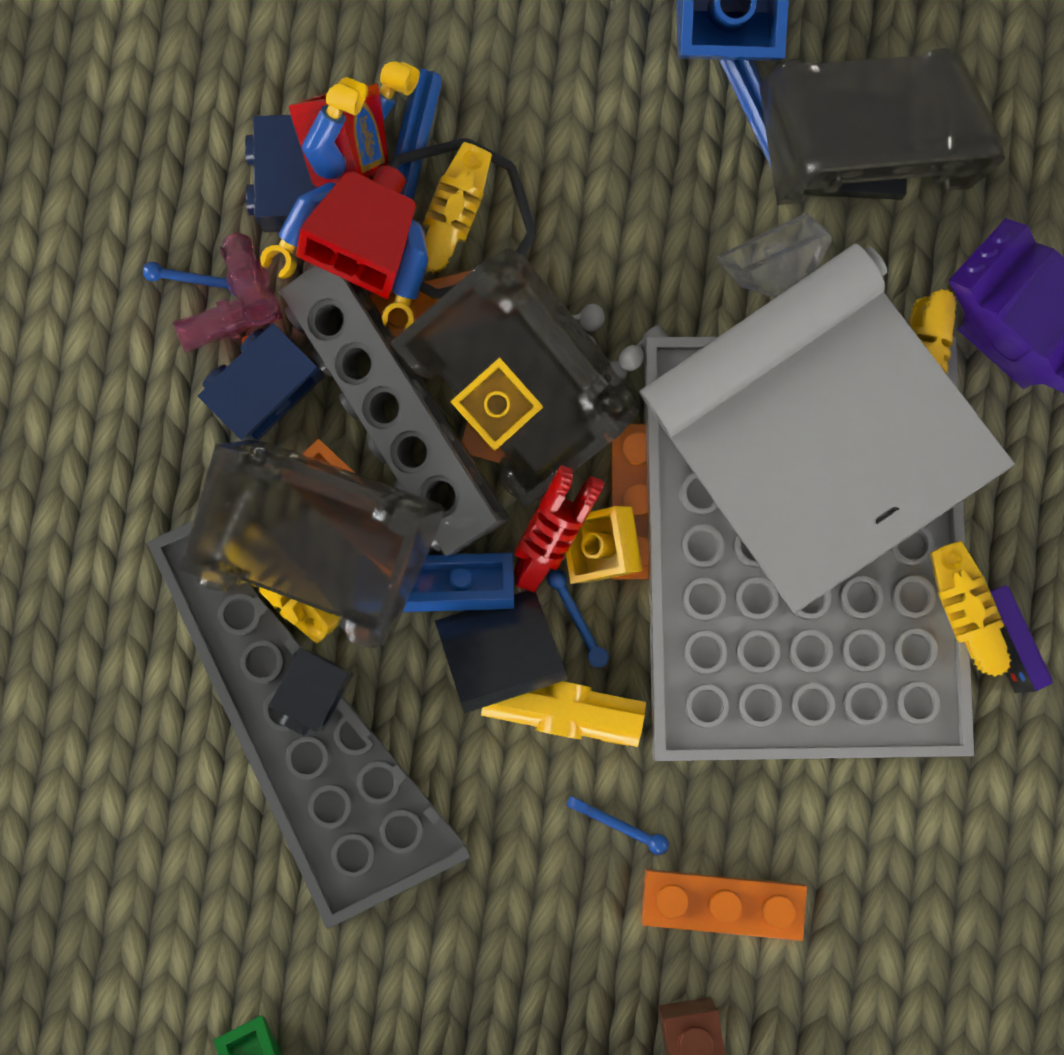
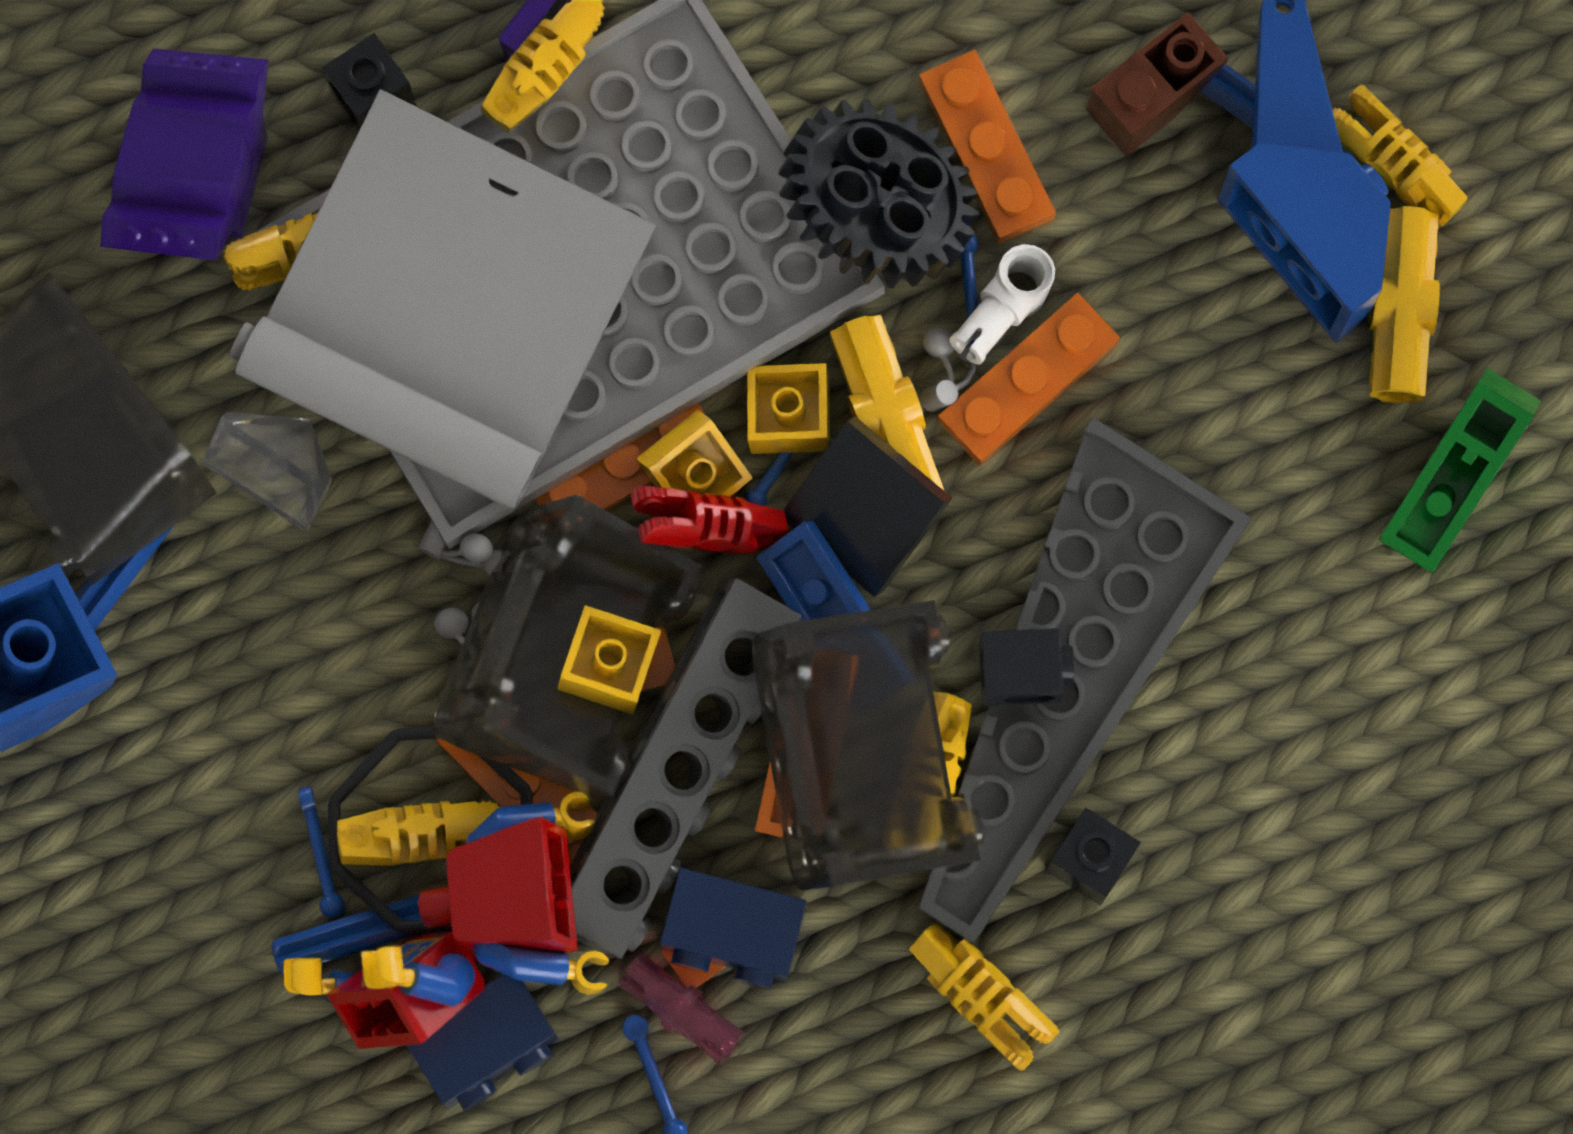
camera: 120 degrees left, 5 degrees down
clear pink pin [220,233,277,326] -> none
none -> blue hinge [298,786,345,919]
none -> black brick [322,33,416,131]
none -> yellow piece [747,363,830,454]
none -> black gear [778,99,979,288]
none -> yellow hinge [909,922,1060,1071]
none -> light grey piece [920,327,976,412]
none -> orange plate [937,292,1120,466]
none -> white pin [949,244,1055,365]
none -> black brick [1046,807,1141,906]

